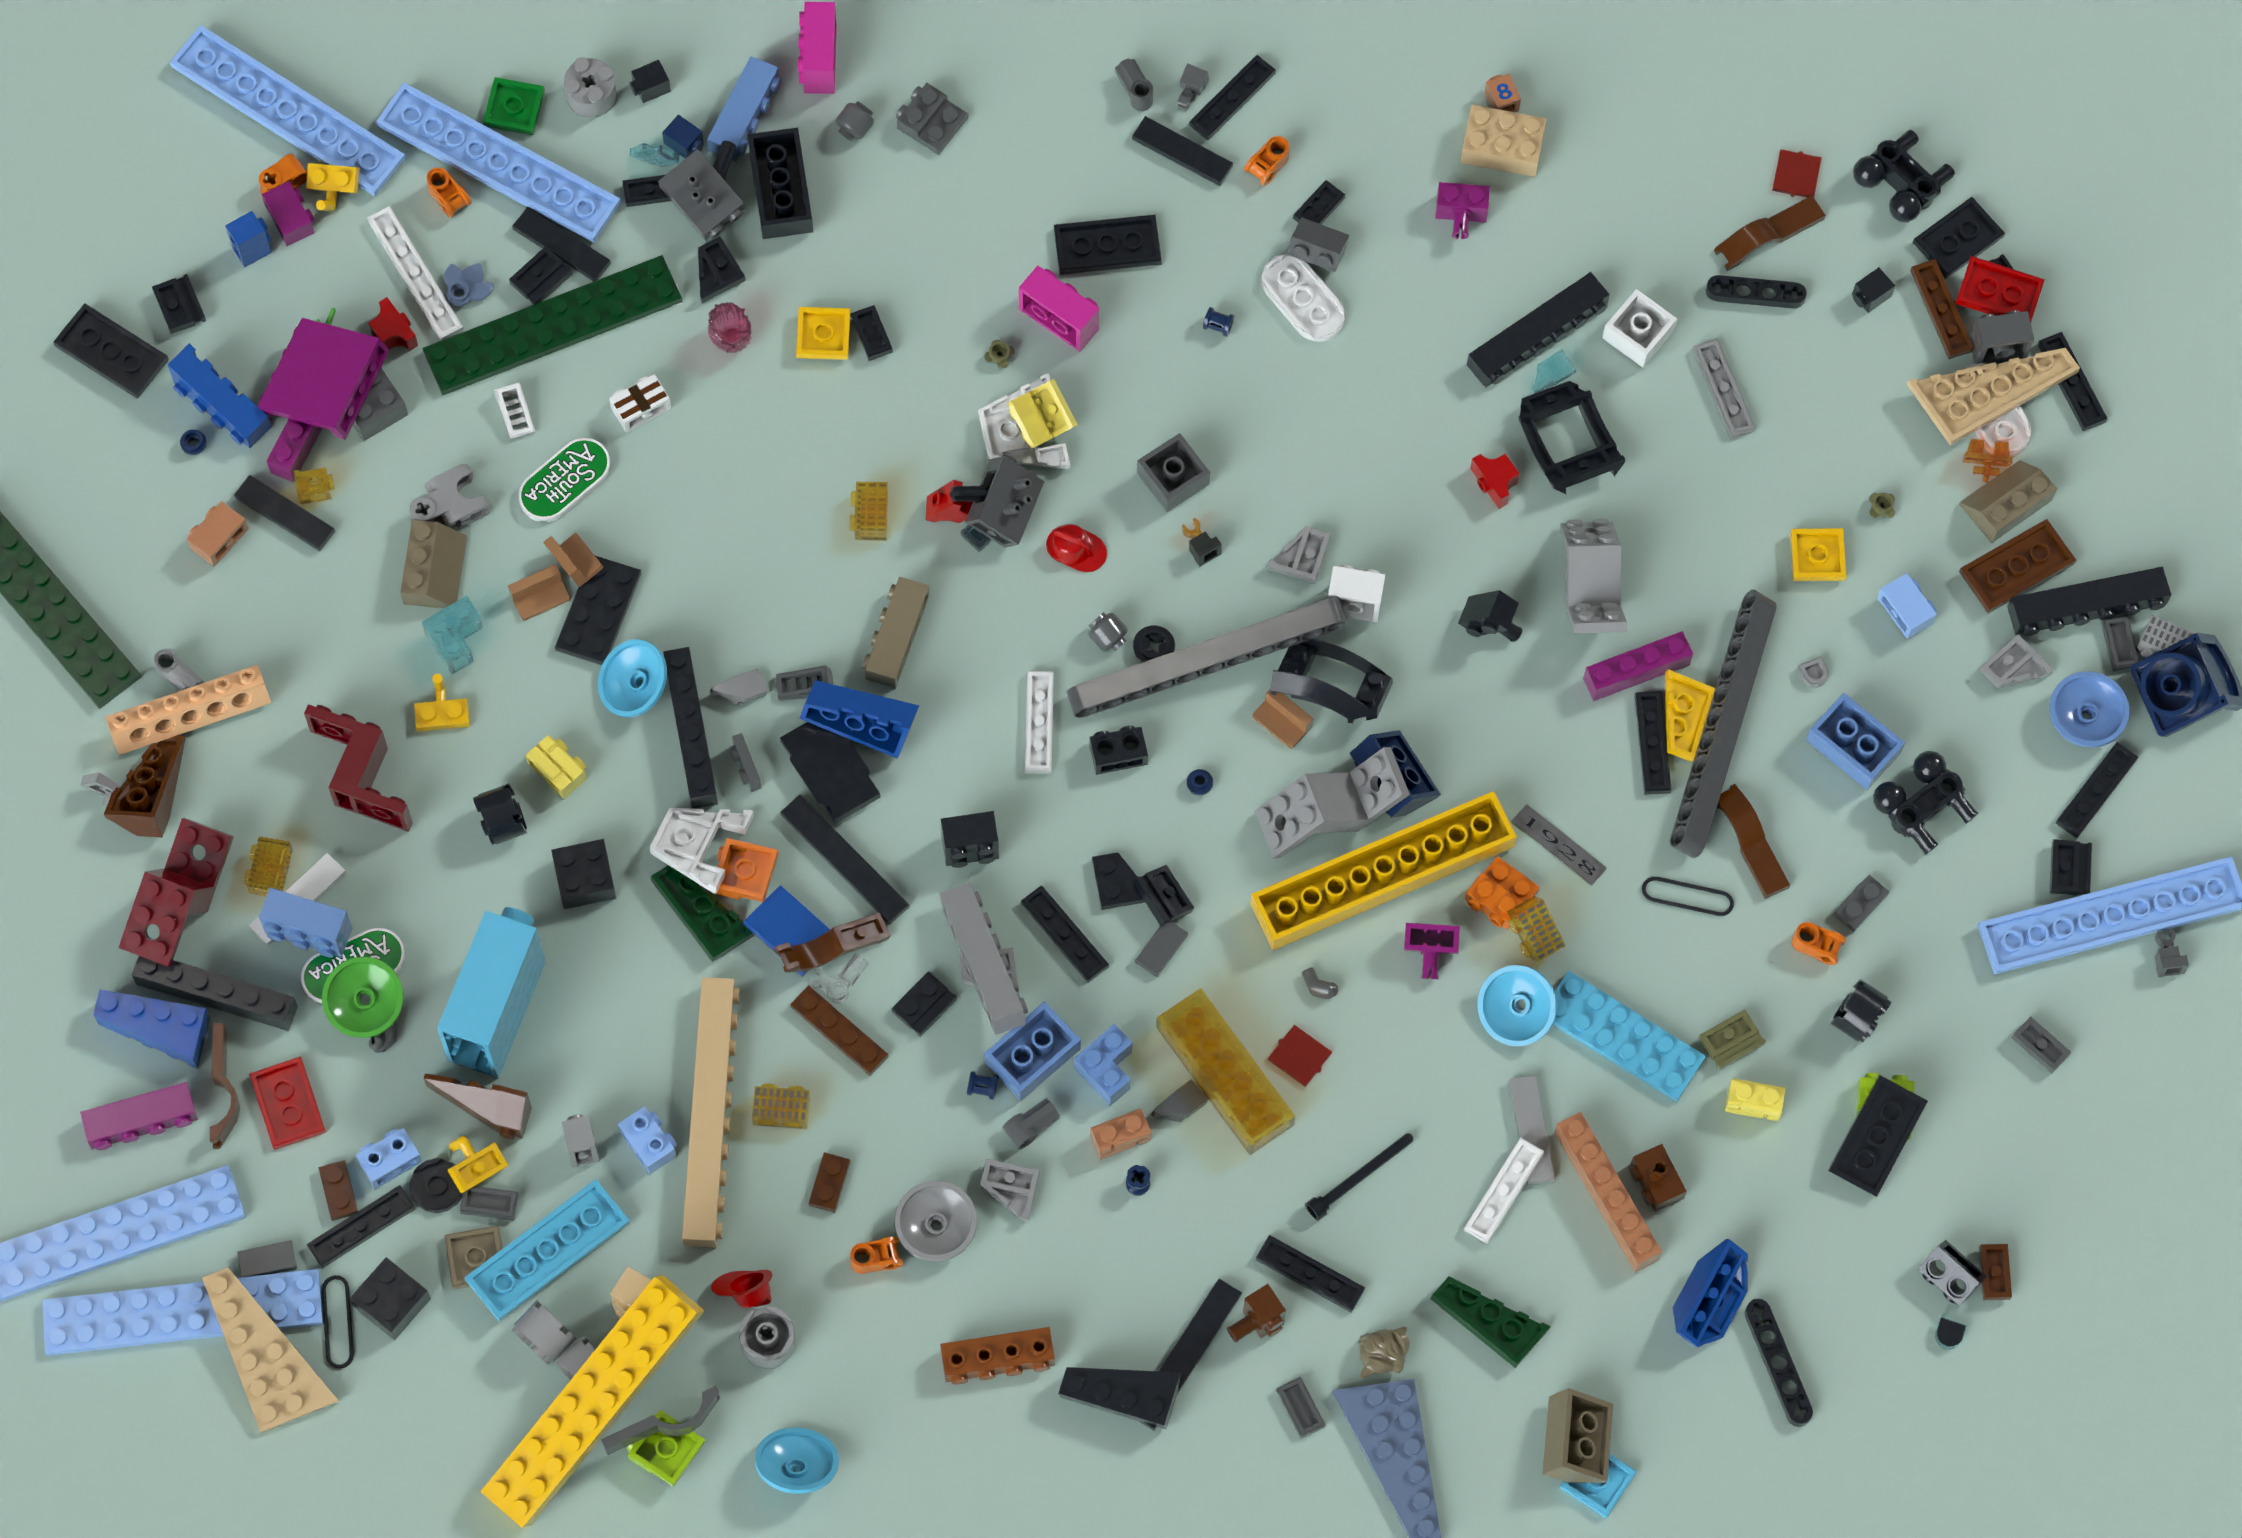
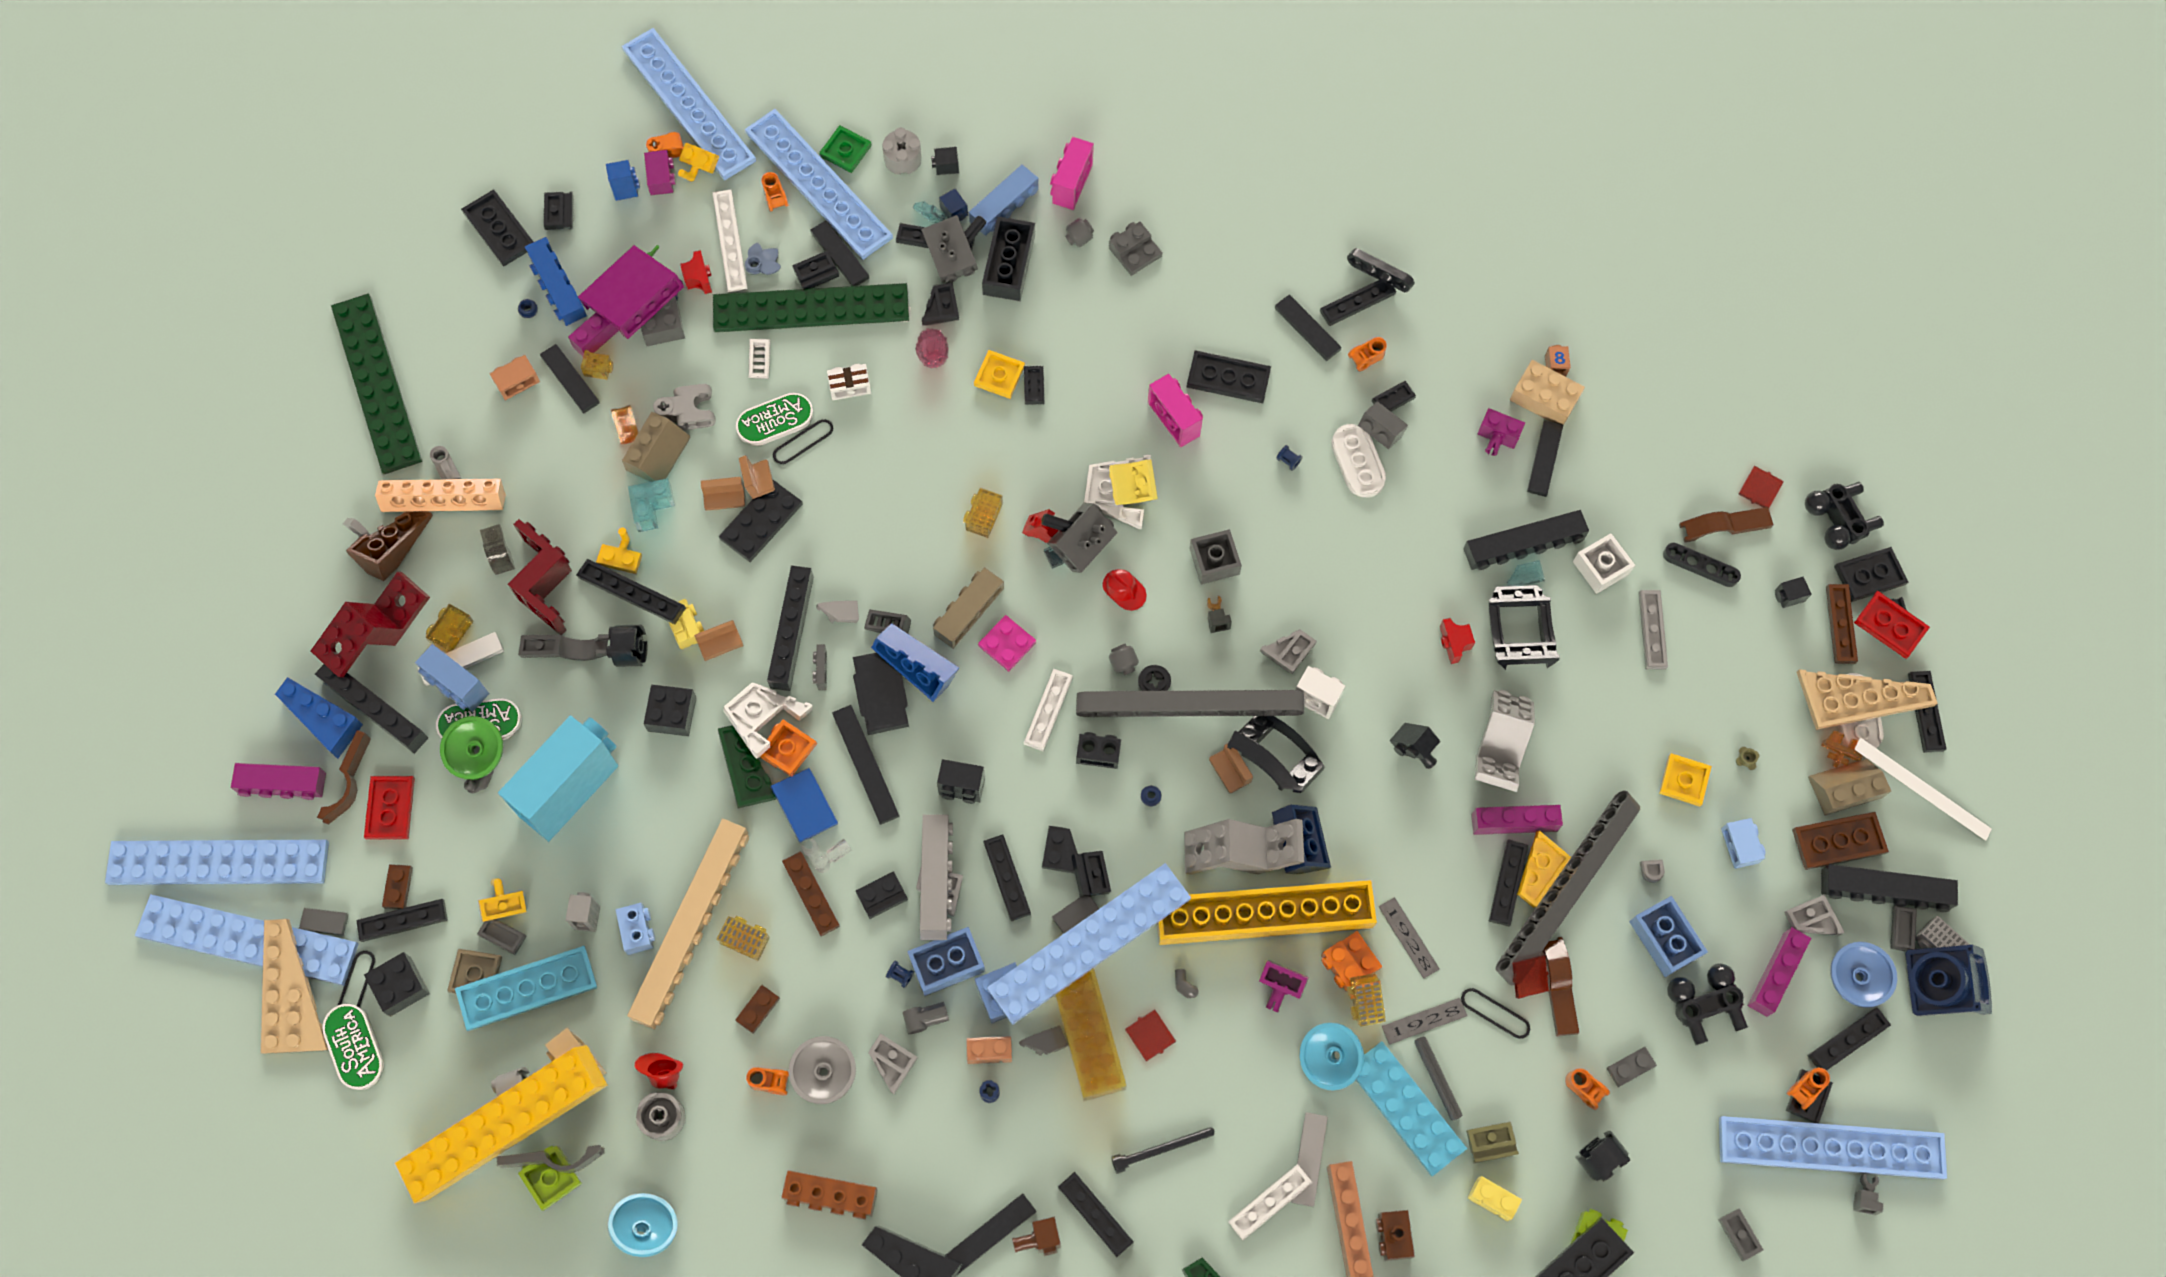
camera: 20 degrees right, 0 degrees up
light blue brick [356,1128,422,1189] -> none
black tile [409,1158,462,1213] -> none
wedge [424,1073,532,1139] -> none
light grey brick [512,1300,577,1364] -> none
medium azure dish [598,639,667,718] -> none
reddish brown piece [774,912,891,972] -> none
olive plate [984,340,1015,369] -> none
dark grey piece [1115,58,1153,111] -> none
dark grey piece [1177,63,1209,111] -> none
dark grey brick [1970,310,2034,364] -> none
none -> tile [322,1004,384,1090]
none -> clear smoke brick [480,524,515,575]
none -> dark grey piece [518,634,610,661]
none -> black tile [576,559,686,625]
none -> clear orange hips [611,405,639,444]
none -> medium nougat panel [694,620,744,661]
none -> black piece [773,419,833,464]
none -> dark pink plate [978,615,1036,672]
none -> light blue plate [987,863,1191,1025]
none -> black beam [1347,248,1415,293]
none -> flat silver sticker [1382,998,1467,1045]
none -> dark grey axle [1414,1036,1462,1121]
none -> clear red piece [1512,955,1549,999]
none -> black tile [1527,420,1564,497]
none -> magenta brick [1747,927,1812,1017]
none -> orange piece [1786,1068,1830,1110]
none -> white sticker [1854,738,1992,841]

